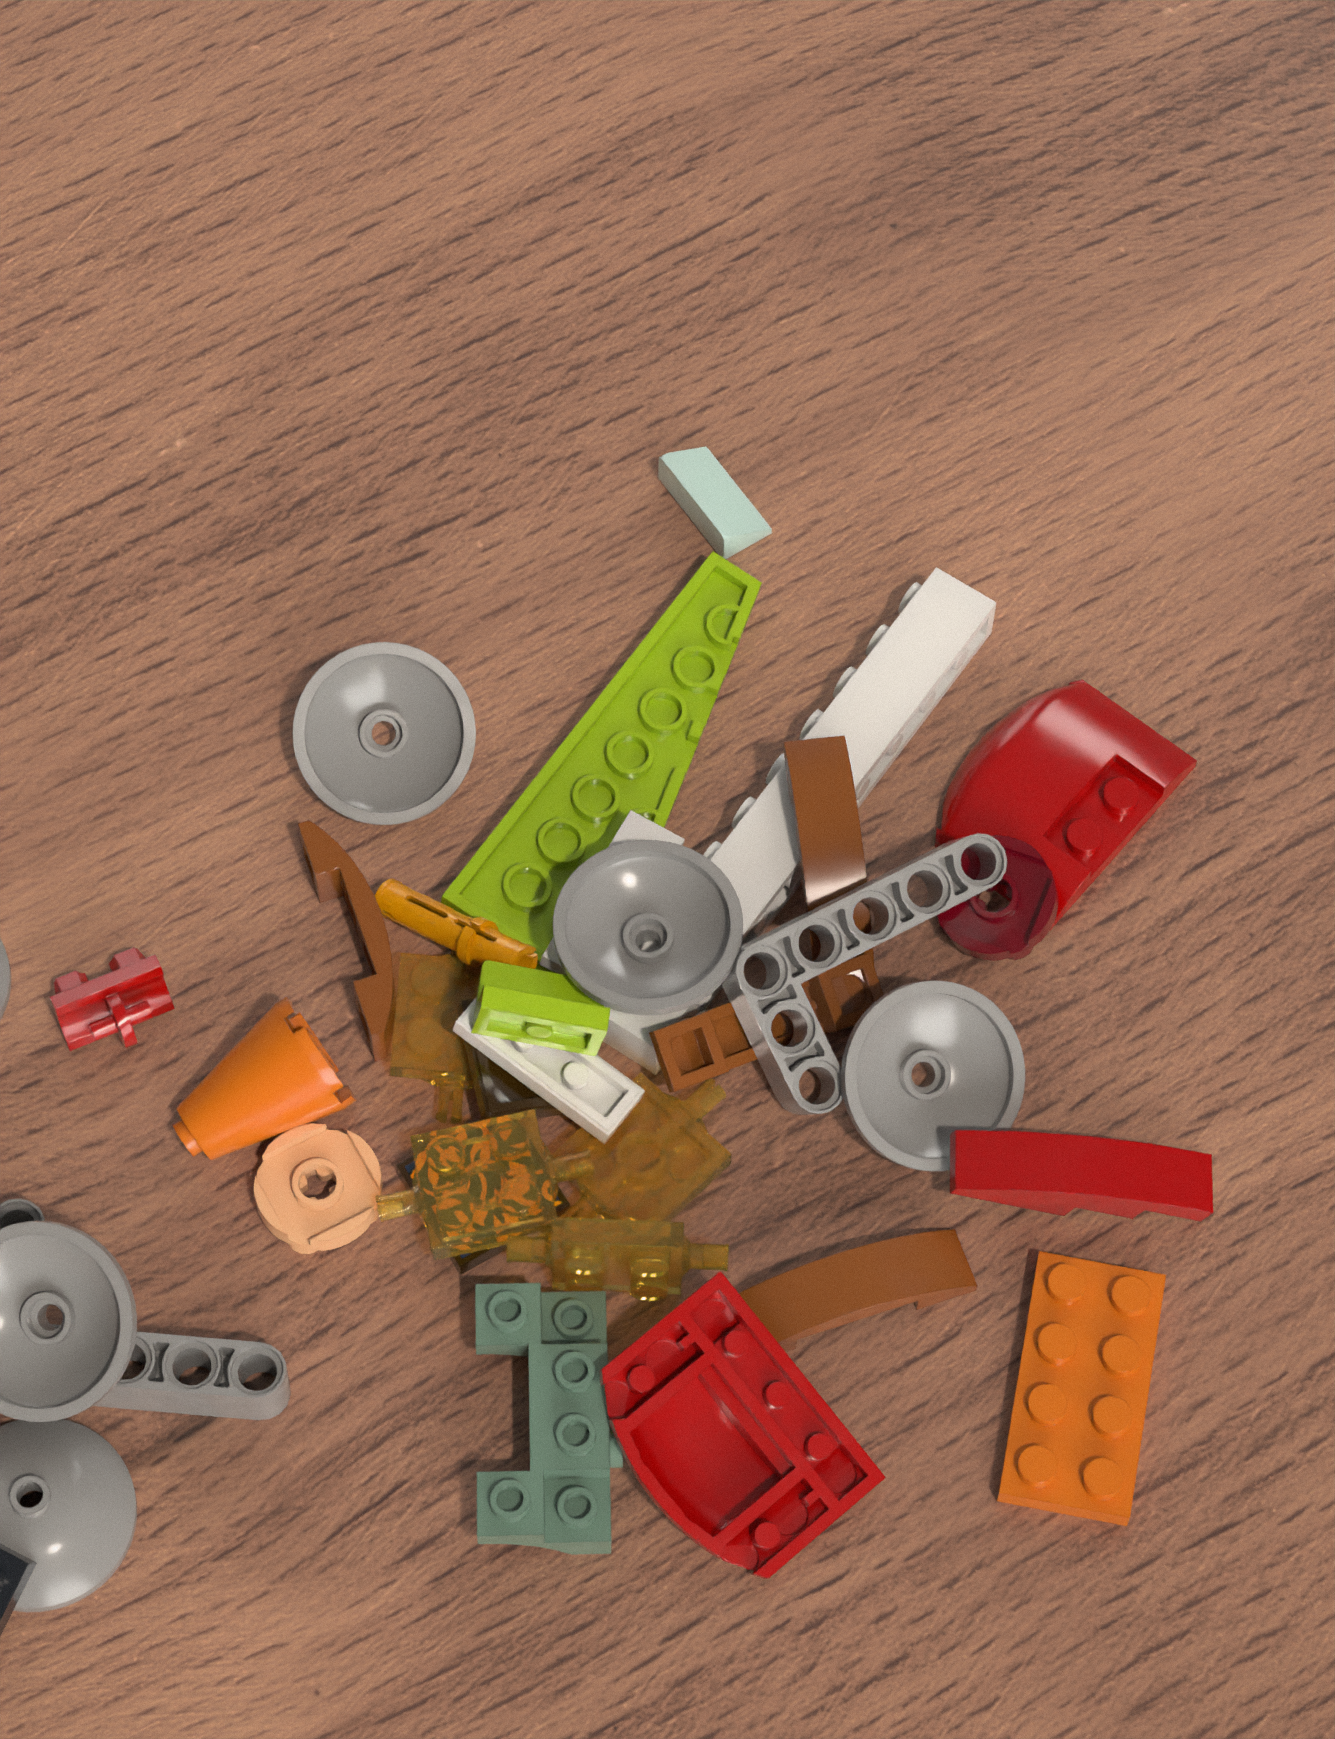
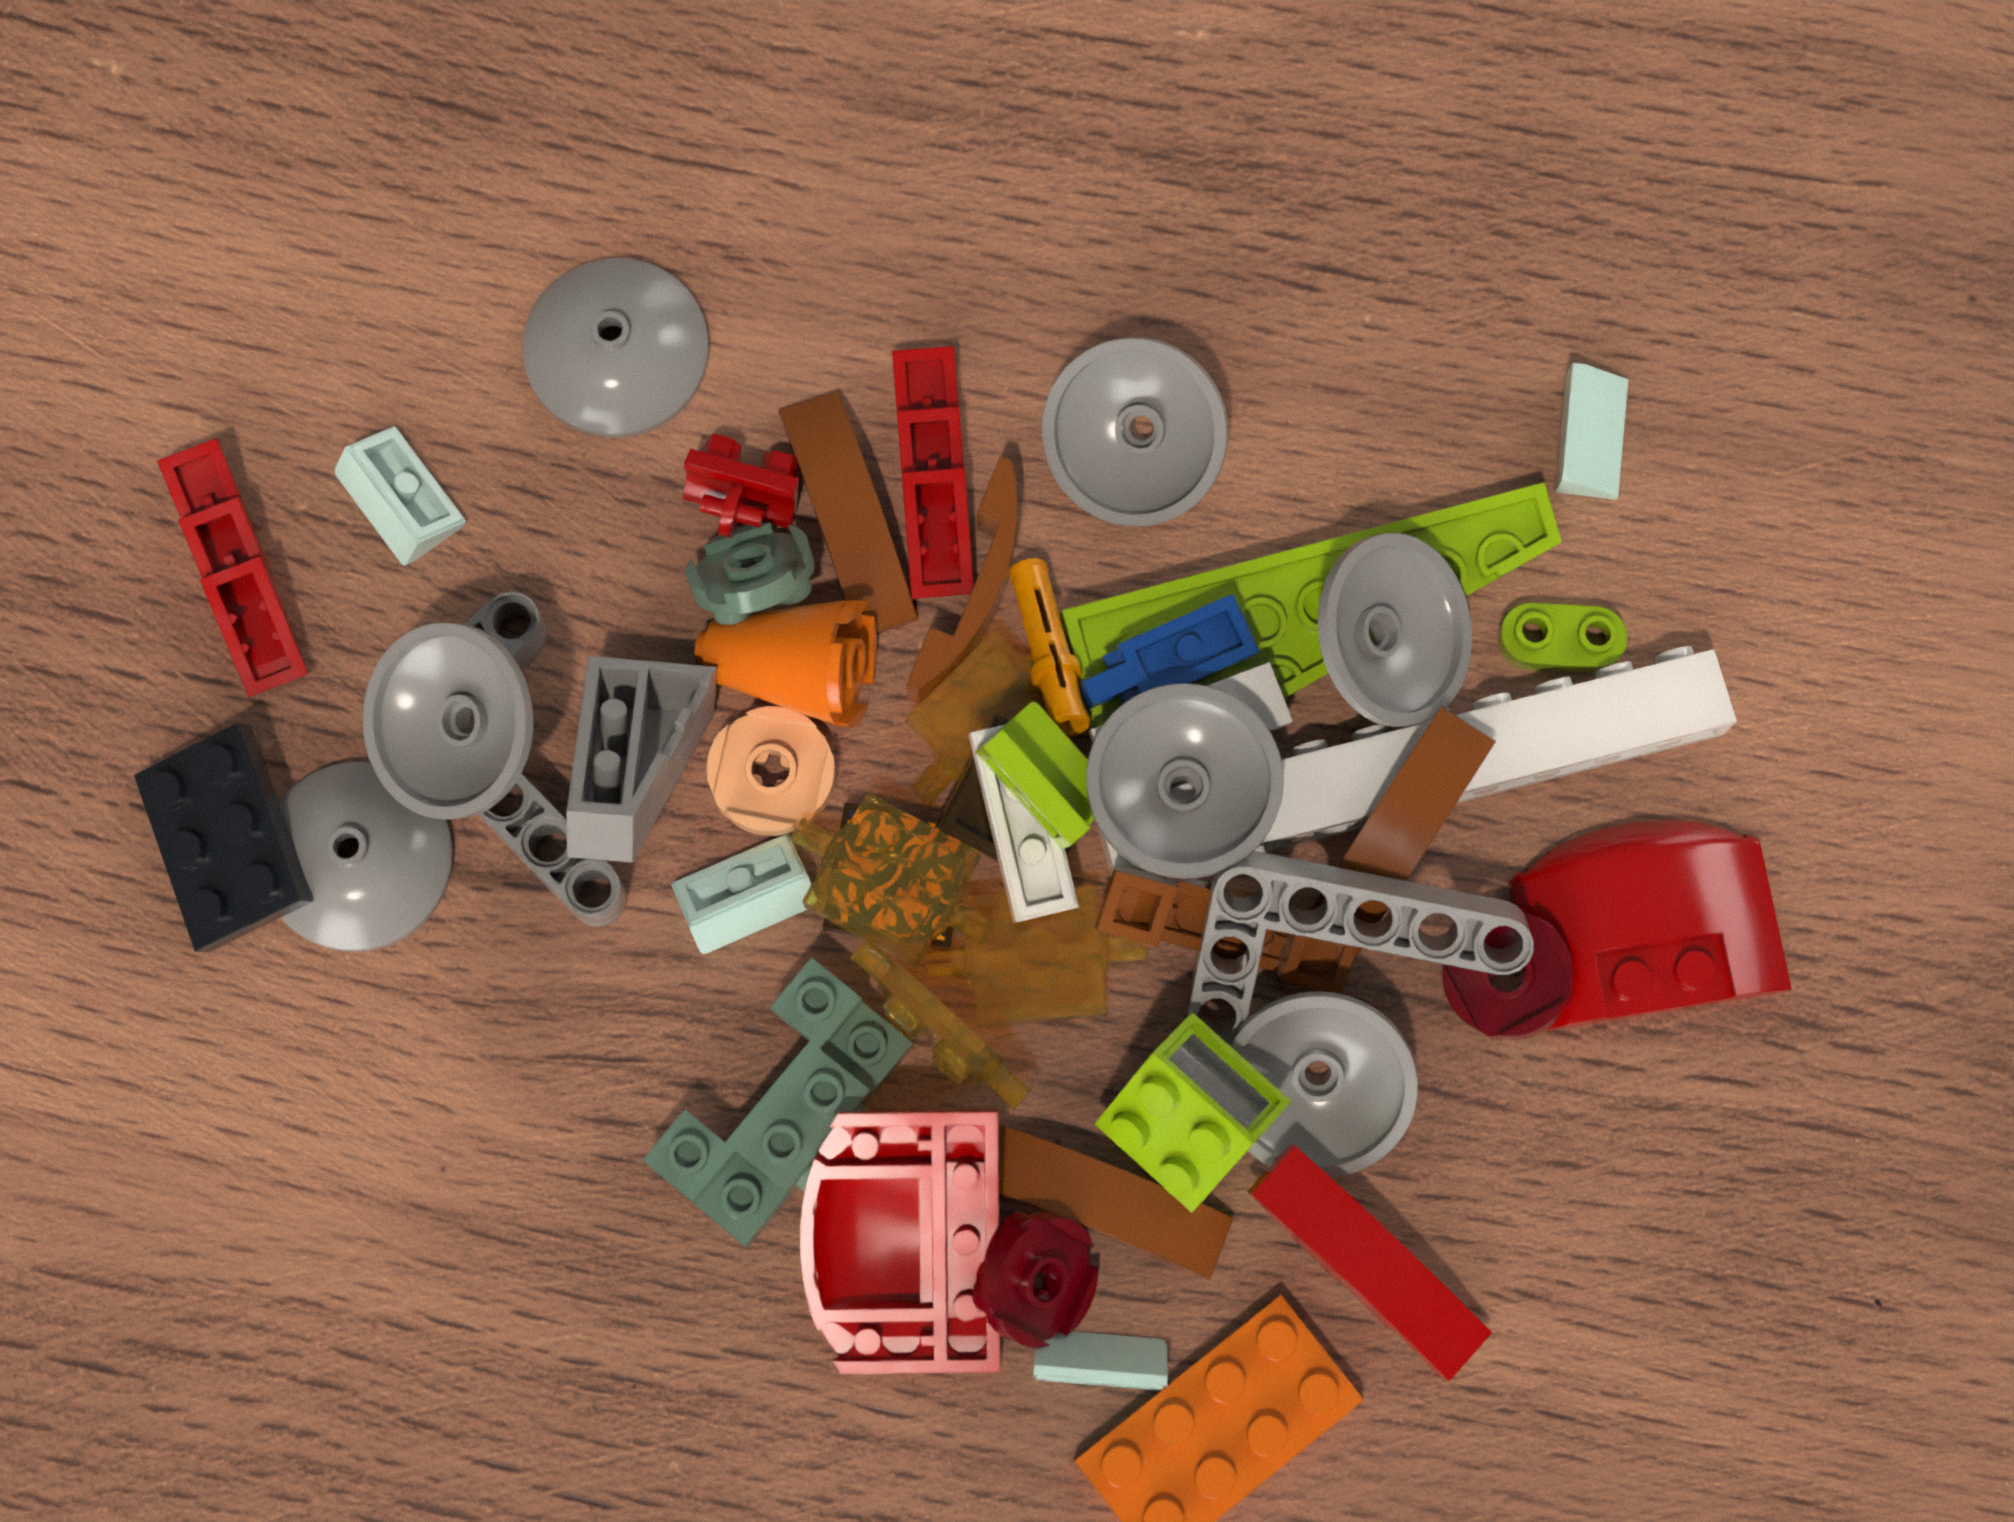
camera: 40 degrees right, 15 degrees up
none -> light grey wedge [567,656,717,863]
none -> light aqua slope [670,833,818,954]
none -> sand green plate [685,523,815,625]
none -> dark orange slope [779,391,917,634]
none -> red slope [892,346,974,599]
none -> dark red plate [972,1211,1098,1348]
none -> light aqua slope [1032,1331,1168,1391]
none -> blue hinge [1079,594,1260,710]
none -> lime piece [1095,1012,1292,1213]
none -> light grey dish [1318,533,1472,727]
none -> lime plate [1498,603,1628,673]

